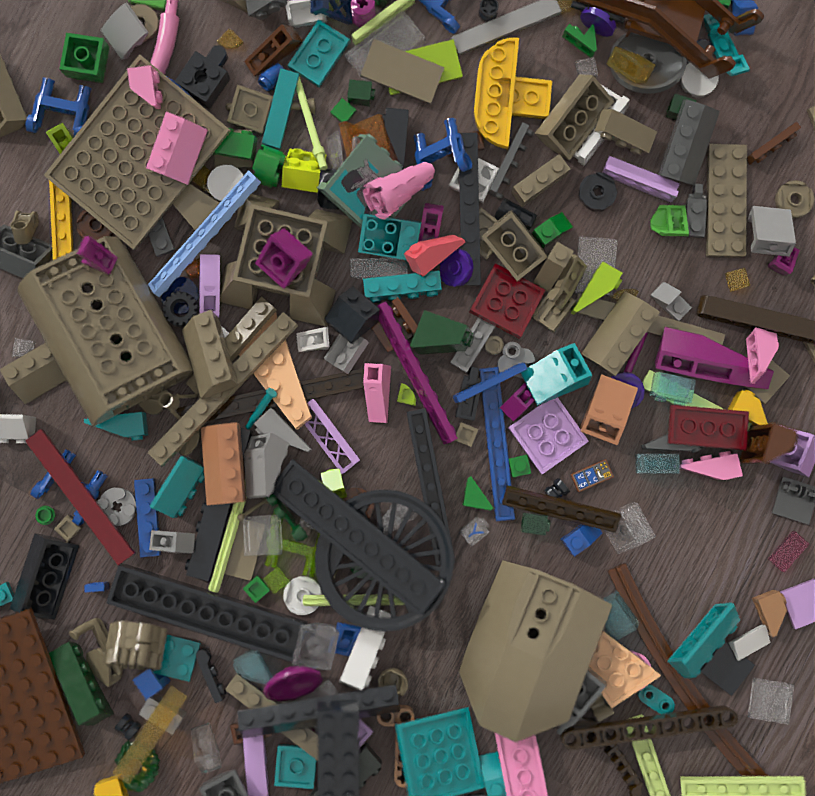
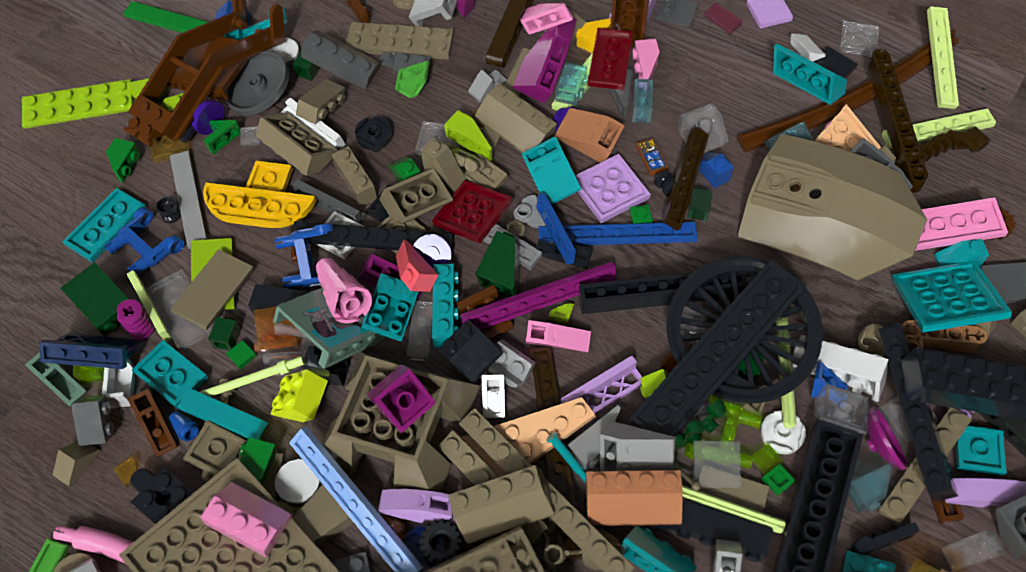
camera: 80 degrees left, 25 degrees down
bright pink slope [127,65,163,109] -> none
green brick [252,144,286,188] -> none
dark tan tile [454,422,479,447] -> none
clear brick [459,516,490,547] -> none
green slope [462,476,493,510] -> none
magenta slope [500,383,534,421] -> none
lavender fence [602,156,680,202] -> none
clear yellow slope [607,47,655,83] -> none
teal plate [637,684,675,714] -> none
clear yellow tile [725,268,750,292] -> none
medium nougat slope [752,590,787,637] -> none

